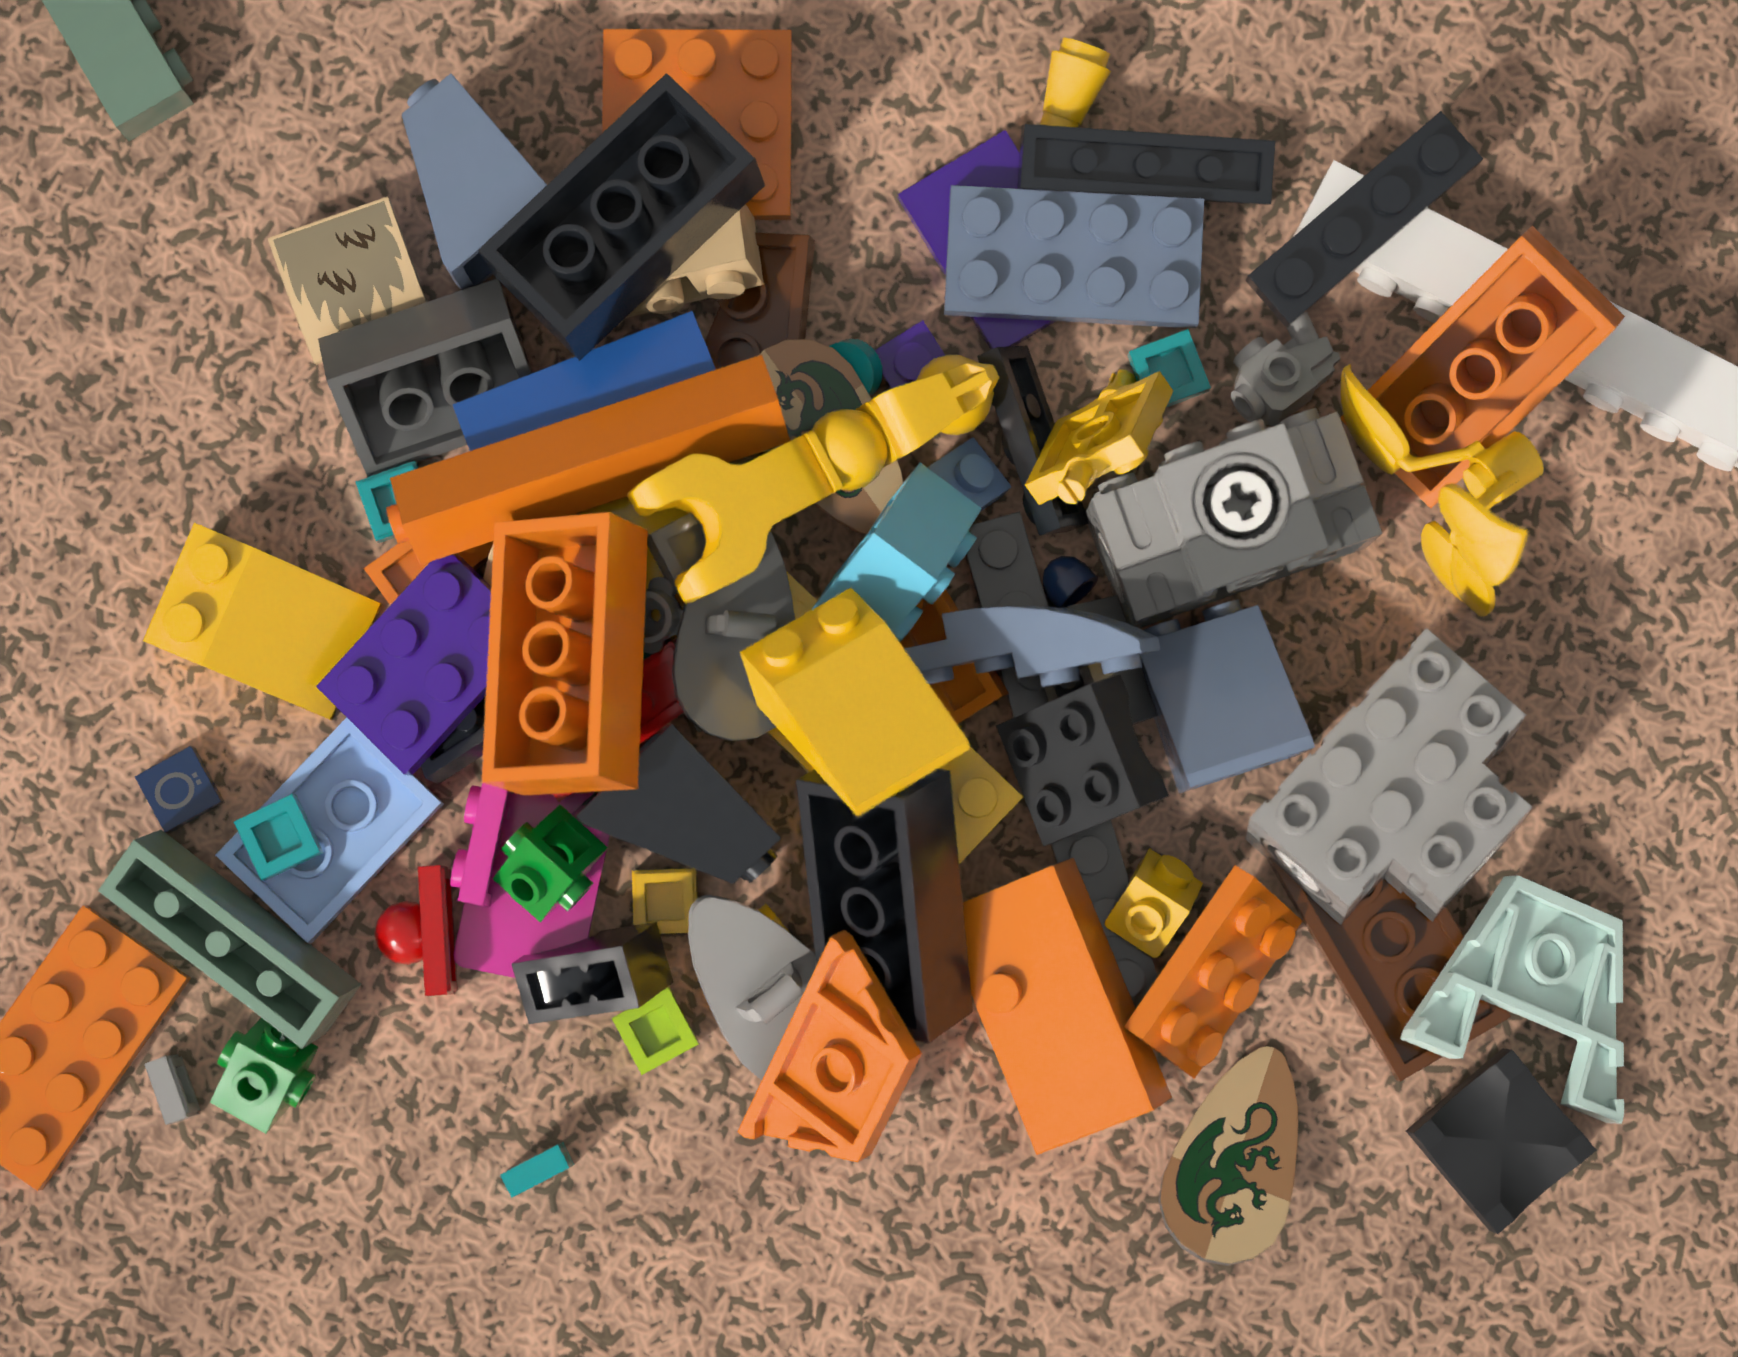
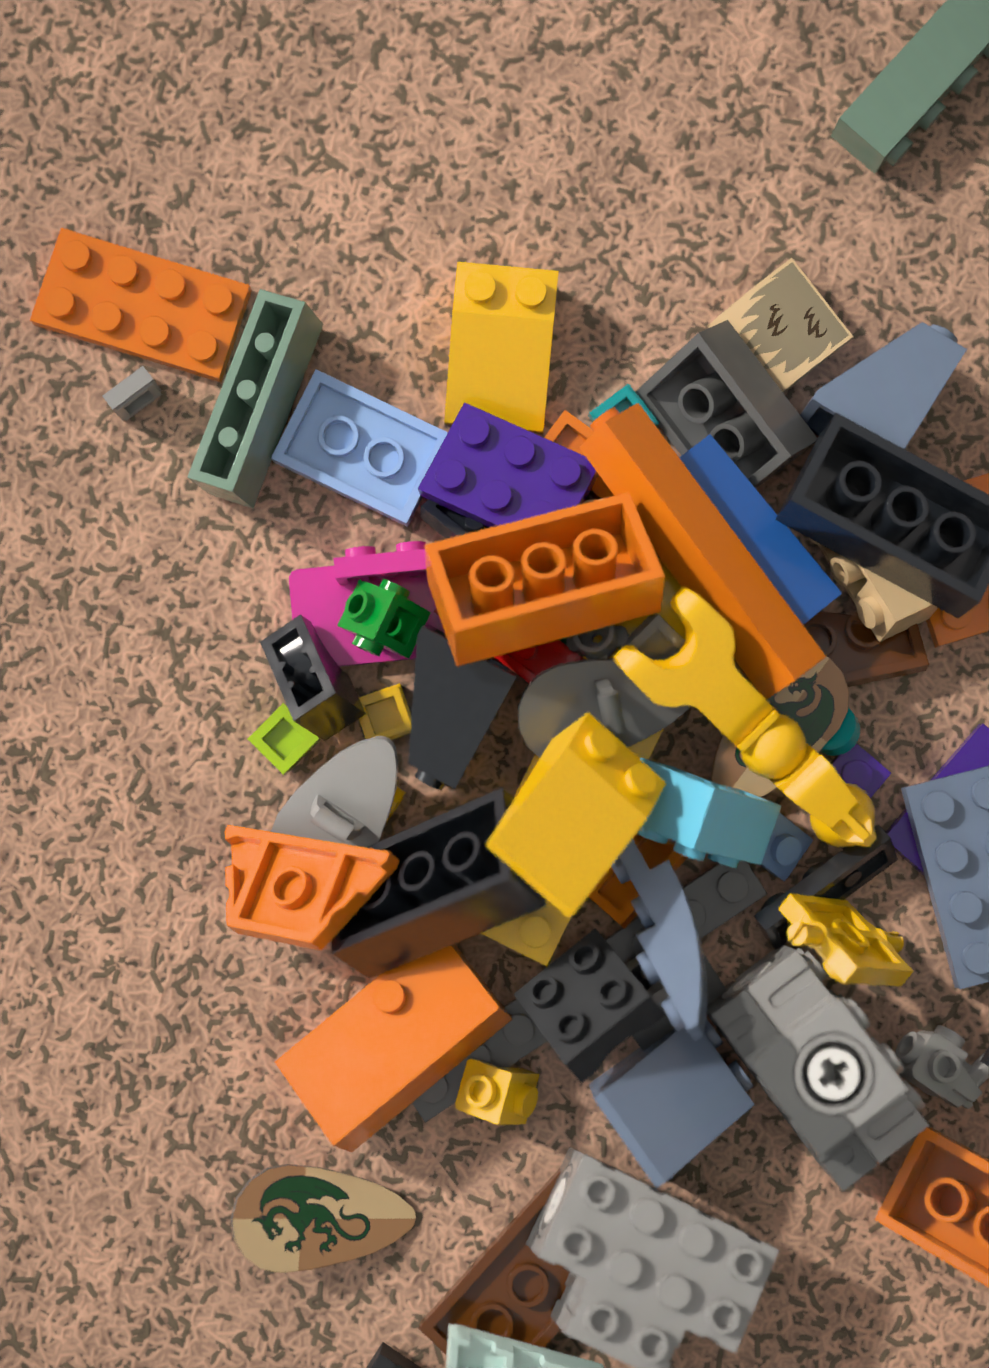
camera: 75 degrees right, 0 degrees up
dark blue tile [135,746,225,833] -> none
green brick [210,1017,319,1134] -> none
teal plate [234,794,324,881] -> none
red tile [374,865,458,996] -> none
teal tile [500,1142,575,1198] -> none
dark blue hinge [1043,556,1098,608] -> none
orange plate [1124,865,1302,1079] -> none
teal plate [1127,329,1211,408] -> none
yellow plant [1341,364,1544,617] -> none

